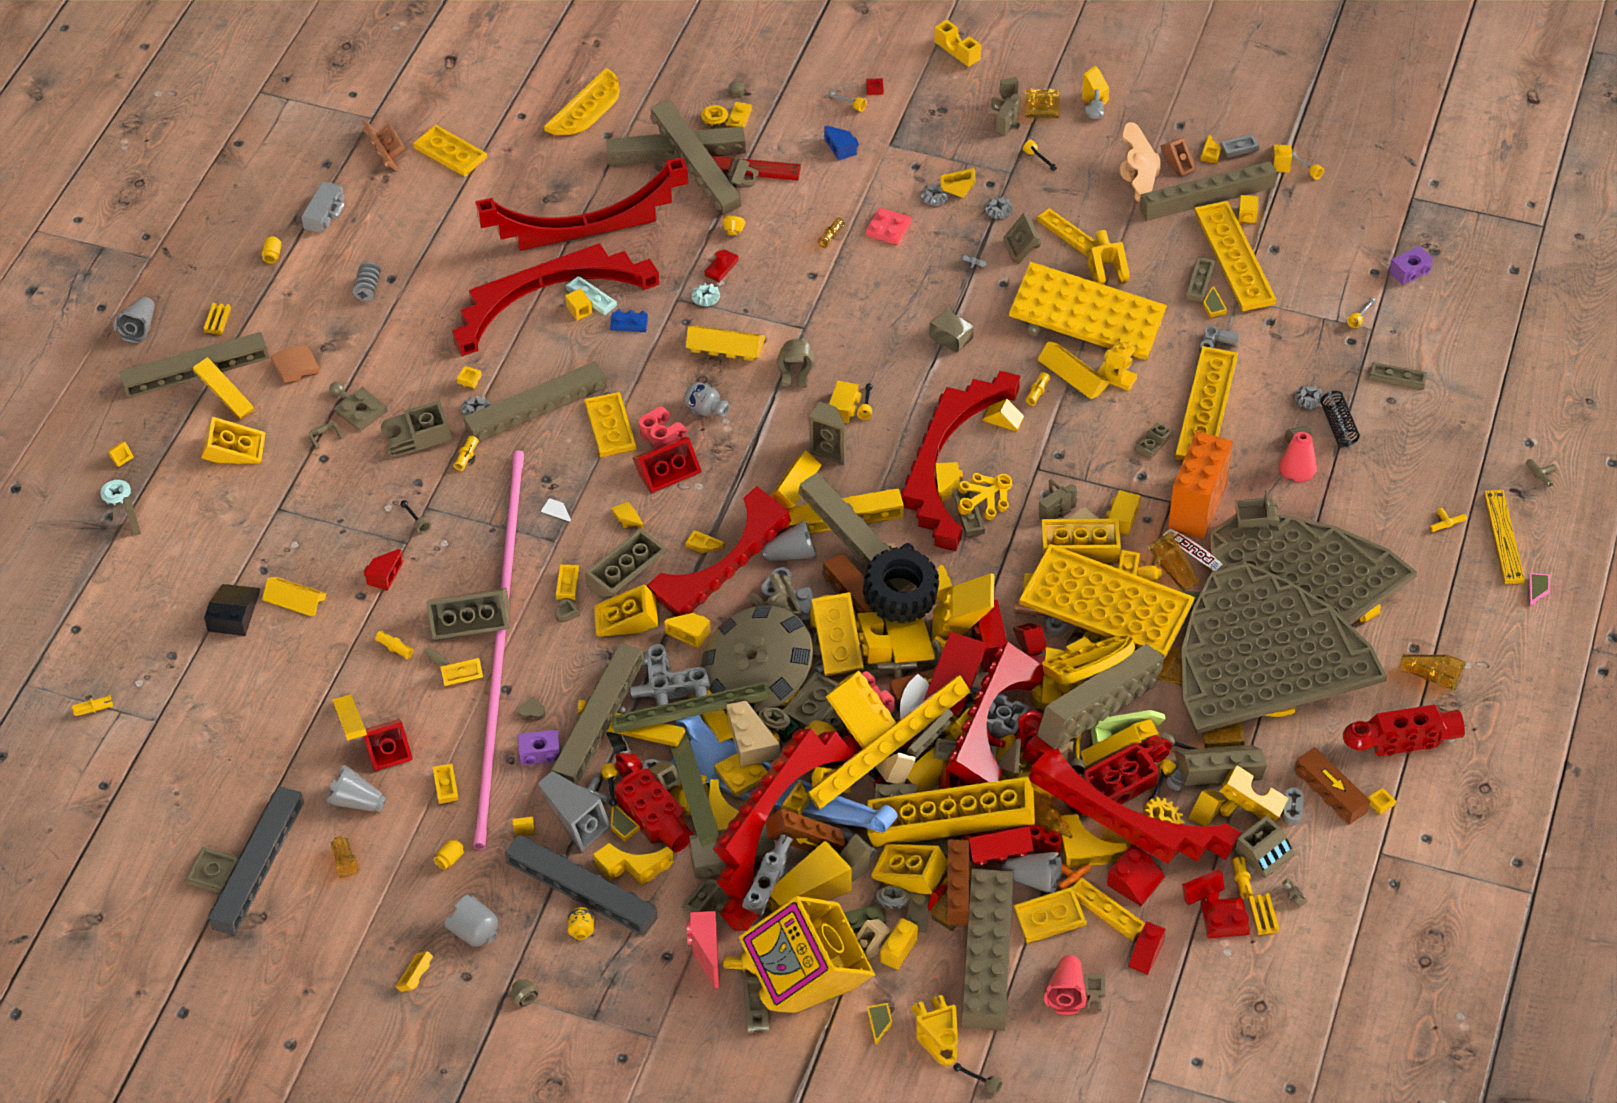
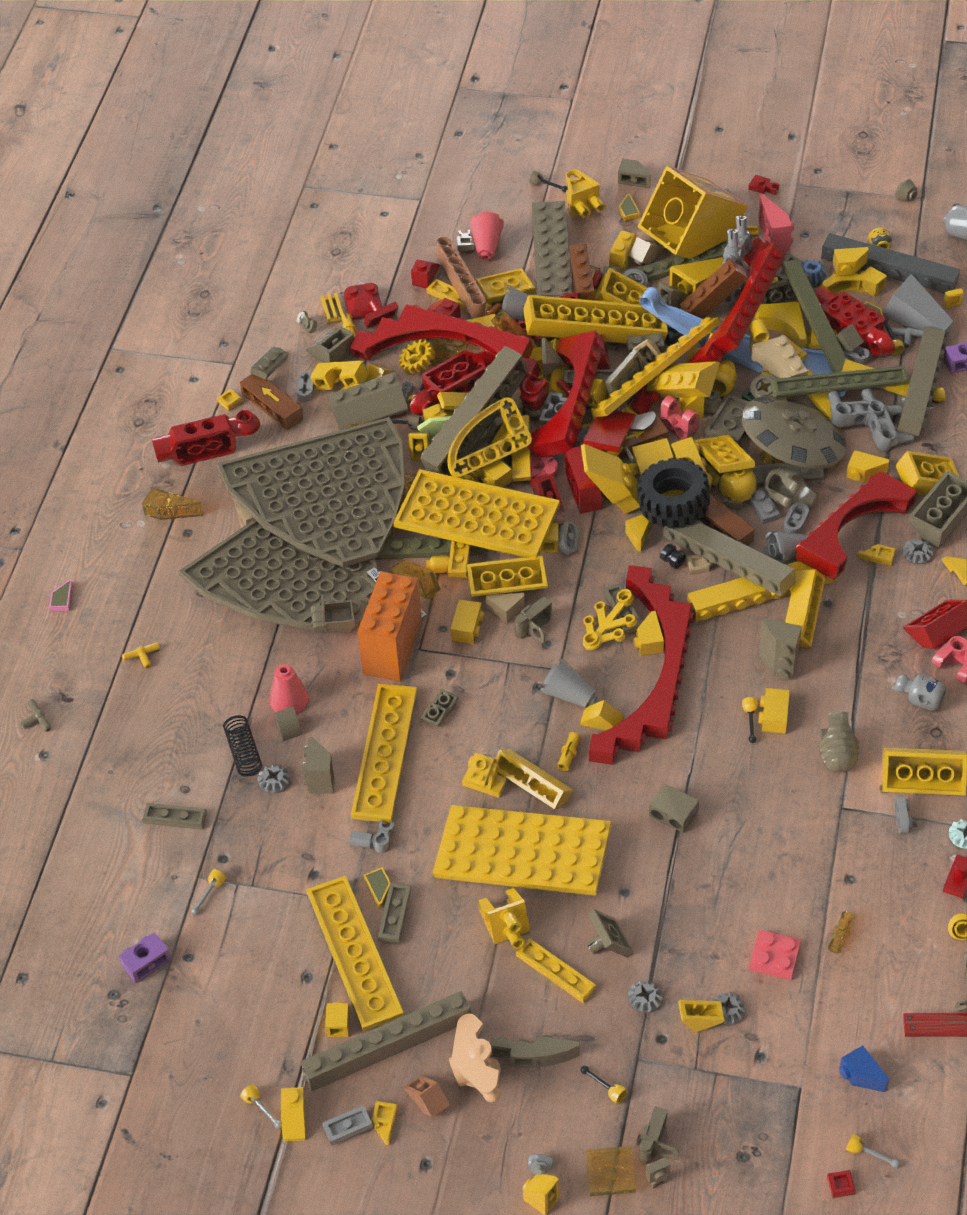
camera: 175 degrees right, 0 degrees up
light grey piece [961,254,986,268] -> none
yellow tile [1484,490,1525,584] -> none
none -> dark tan plate [250,346,289,380]
none -> dark tan slope [302,737,335,794]
none -> yellow slope [409,432,431,461]
none -> nougat beam [436,237,486,318]
none -> dark tan slope [490,1035,580,1068]
none -> light grey cone [540,658,597,708]
none -> light grey plate [558,520,579,555]
none -> dark tan slope [618,158,651,189]
none -> red plate [748,175,780,195]
none -> yellow piece [749,319,769,352]
none -> medium blue gear [801,259,826,287]
none -> yellow slope [832,247,869,276]
none -> light grey plate [894,795,913,834]
none -> light grey gear [903,538,933,564]

